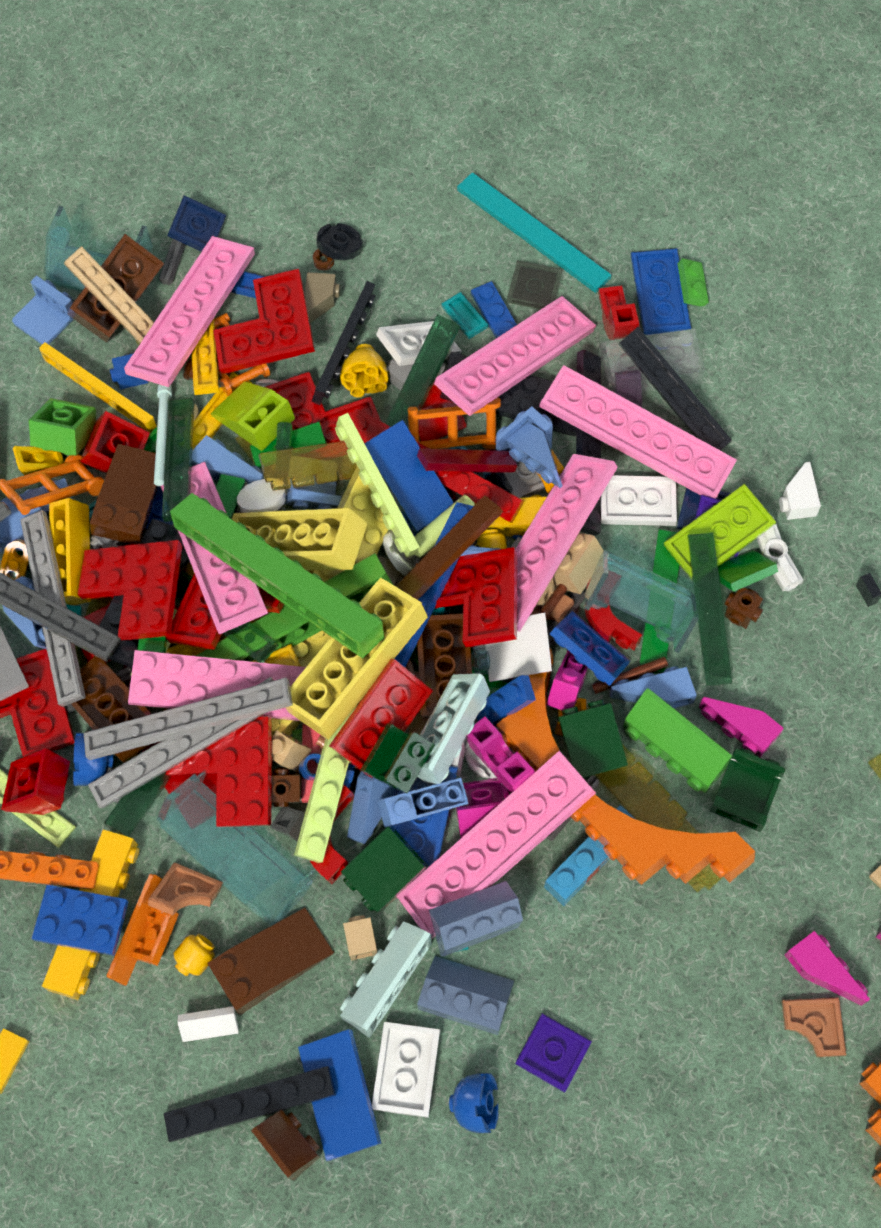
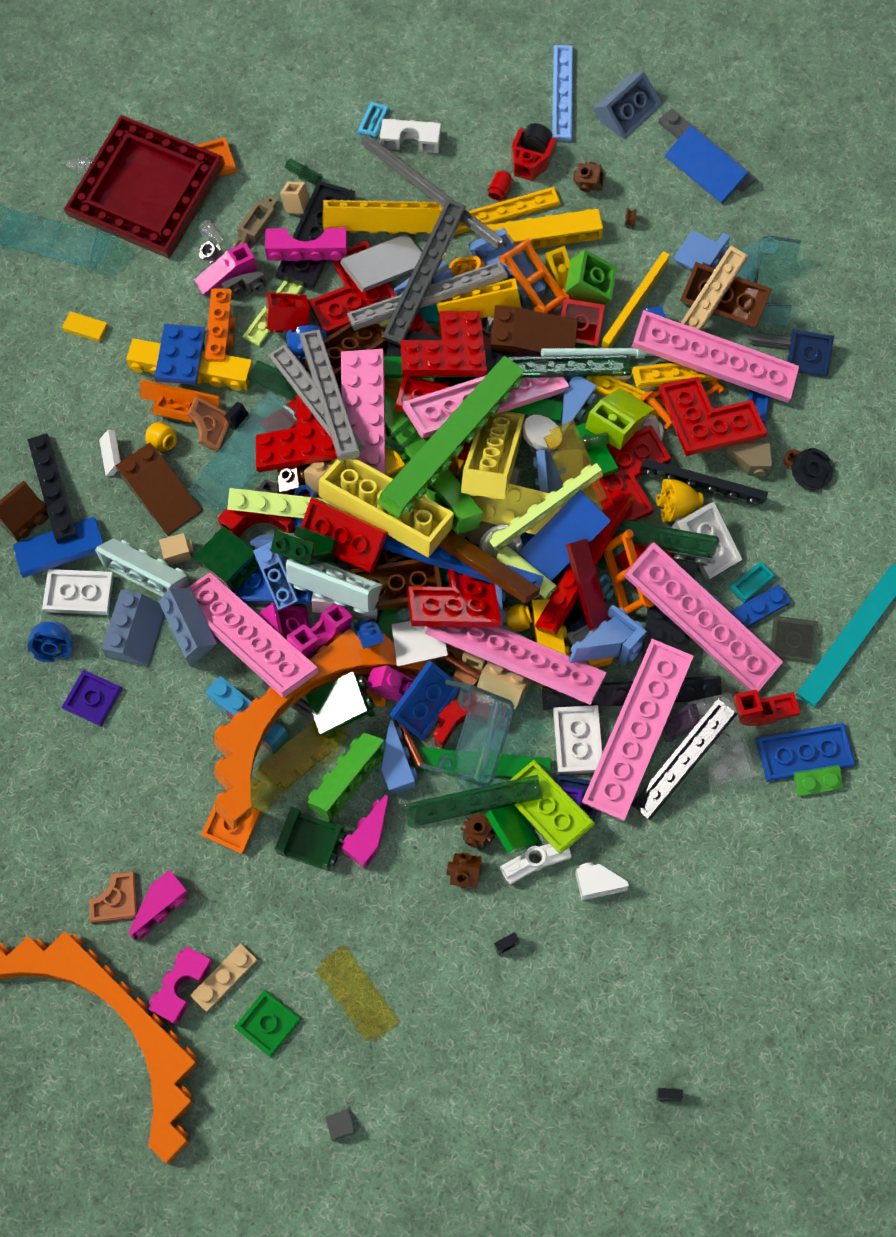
camera: 85 degrees right, 0 degrees up
none -> orange plate [201,793,262,854]
none -> black tile [224,402,250,432]
none -> reddish brown brick [446,853,482,889]

